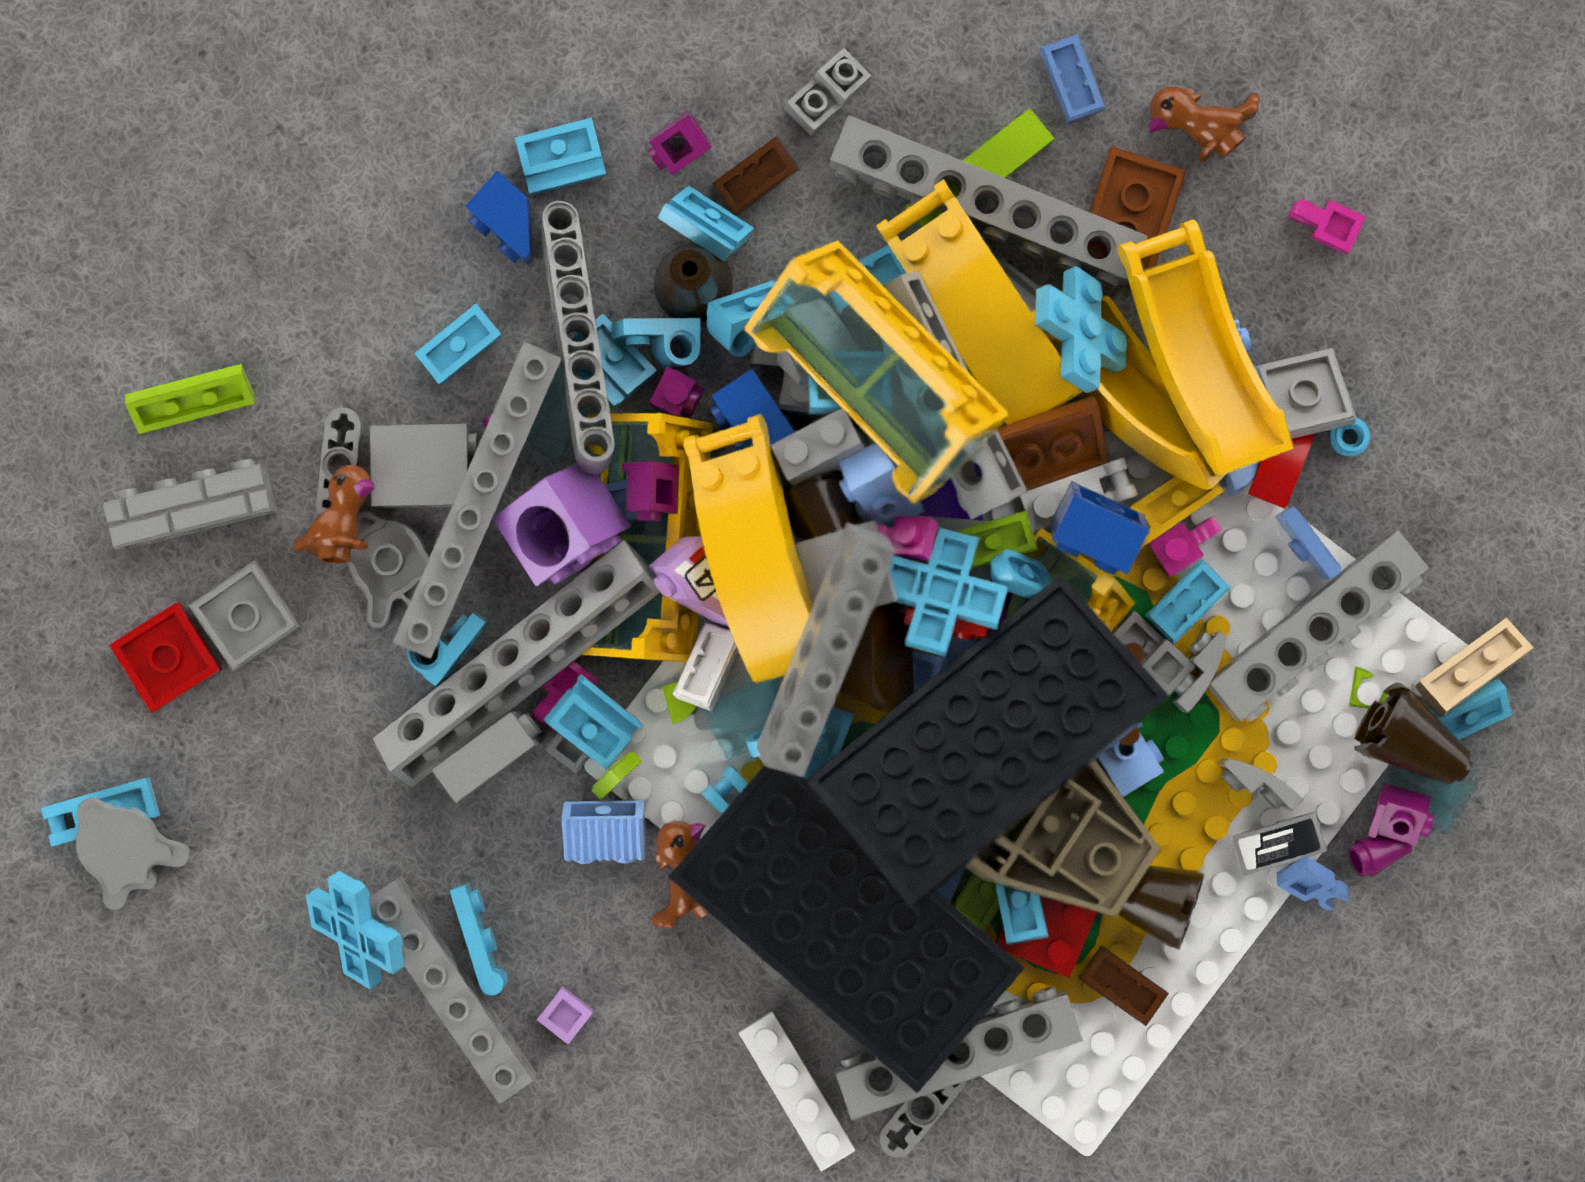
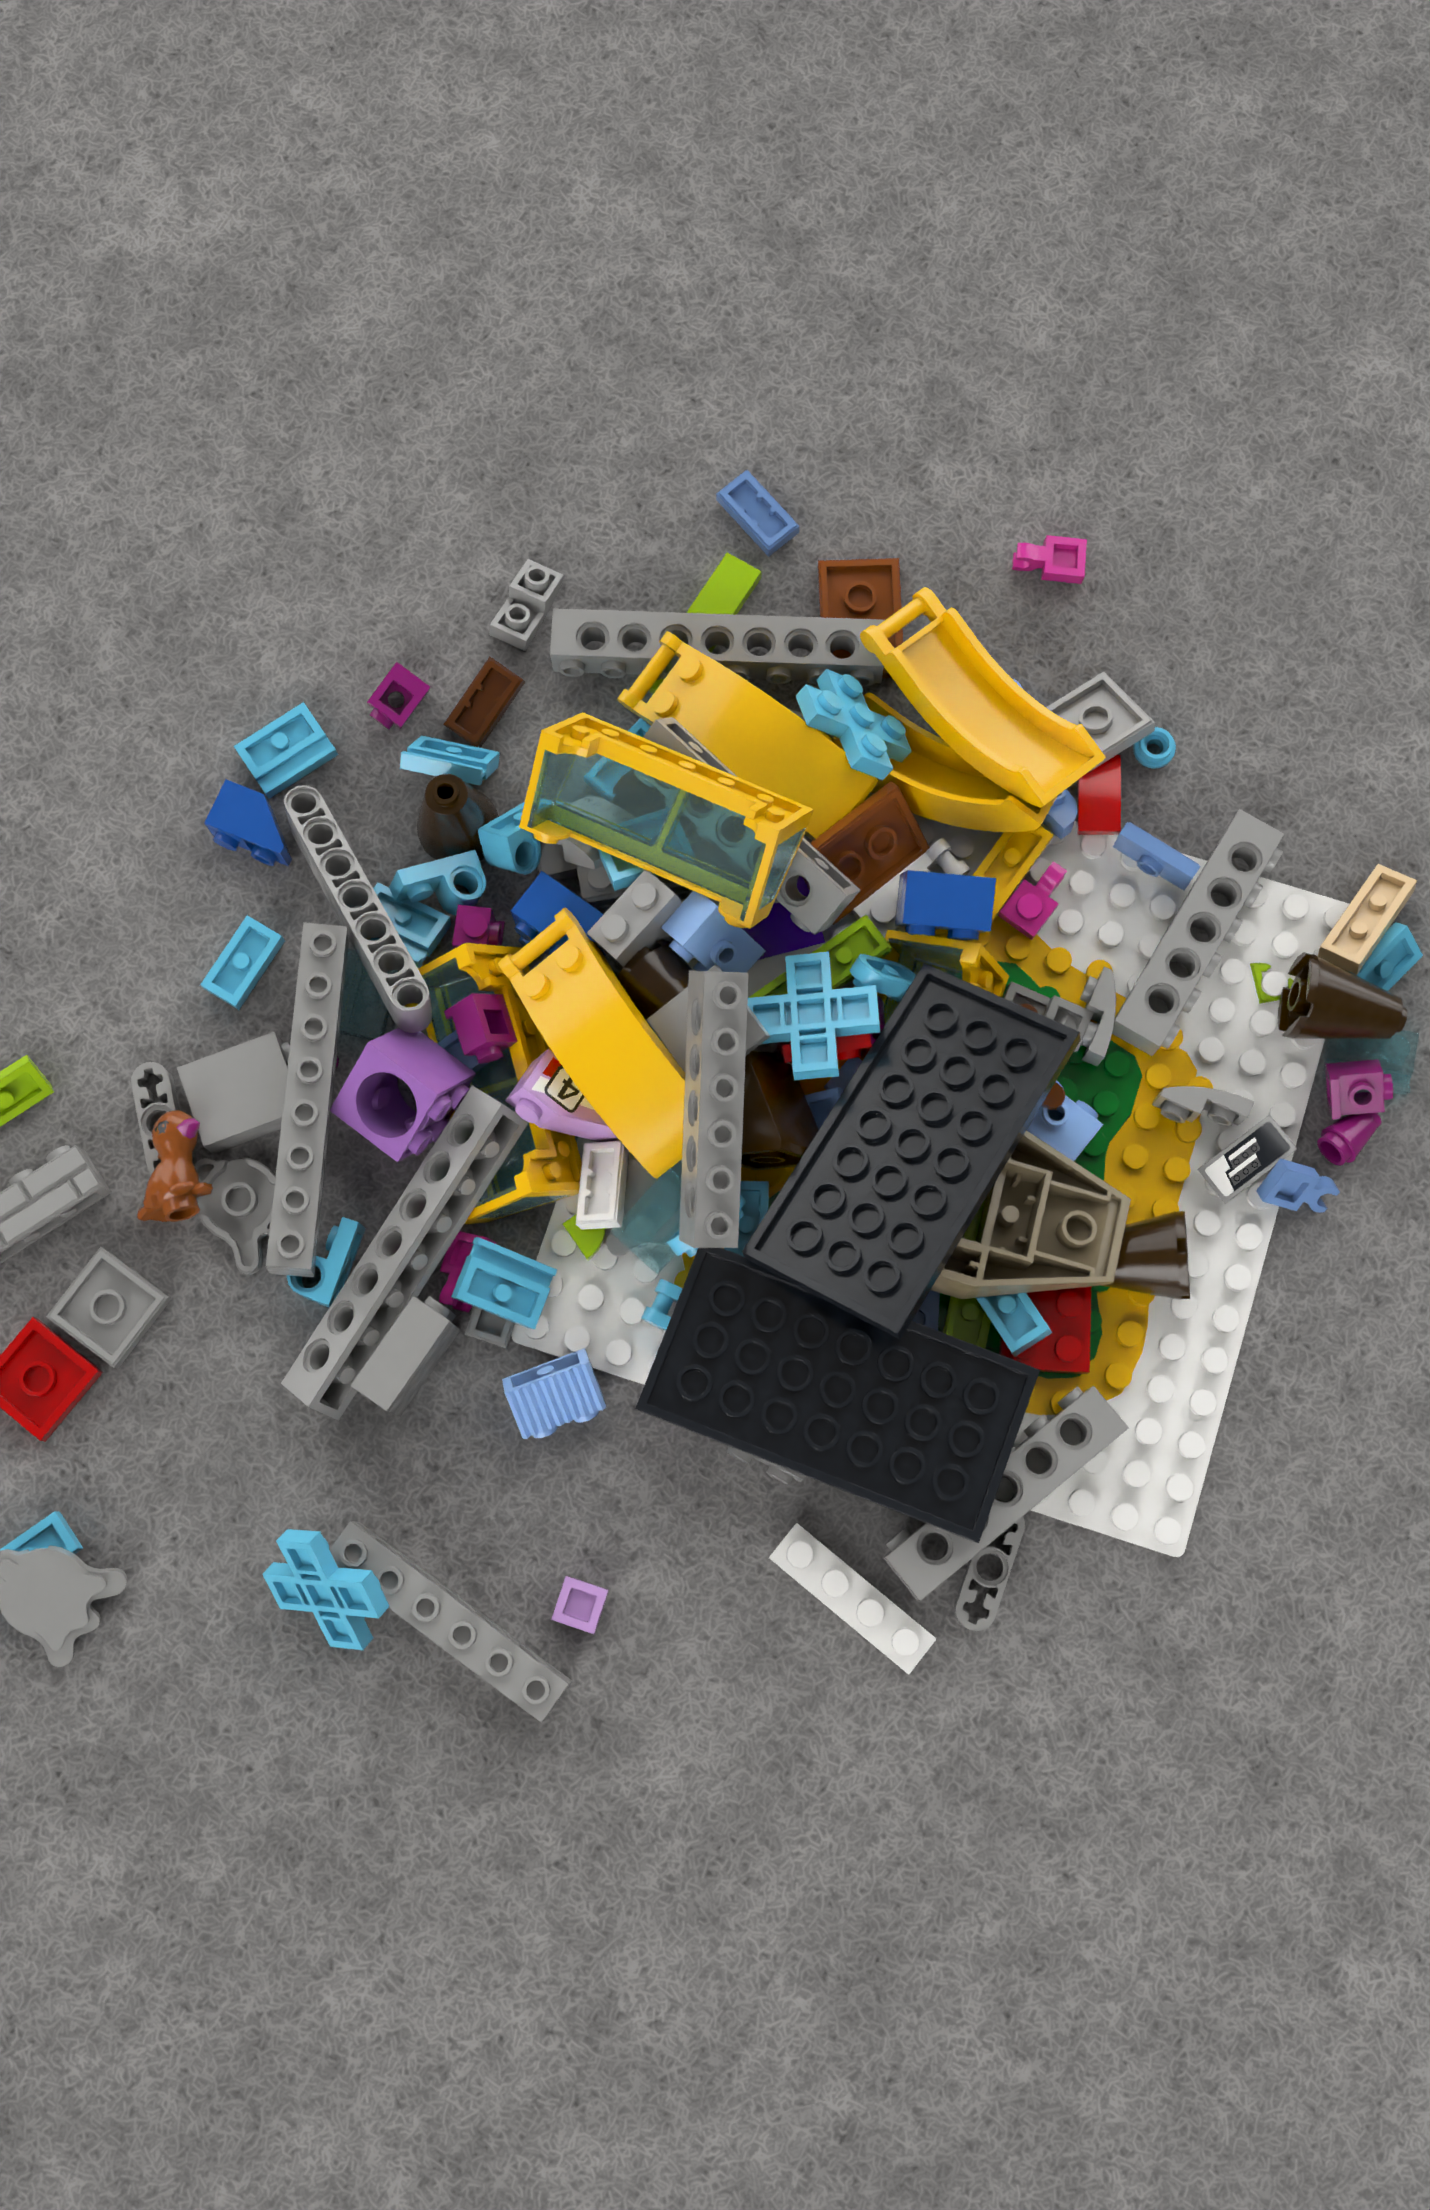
camera: 15 degrees left, 10 degrees down
medium azure plate [449,882,508,996] -> none
lime tile [591,751,642,800] -> none
dark orange animal [651,820,709,929] -> none
dark pink plate [877,516,939,561] -> none
reddish brown plate [1078,945,1169,1026] -> none
medium azure plate [1144,559,1231,644] -> none
dark orange animal [1149,87,1260,162] -> none

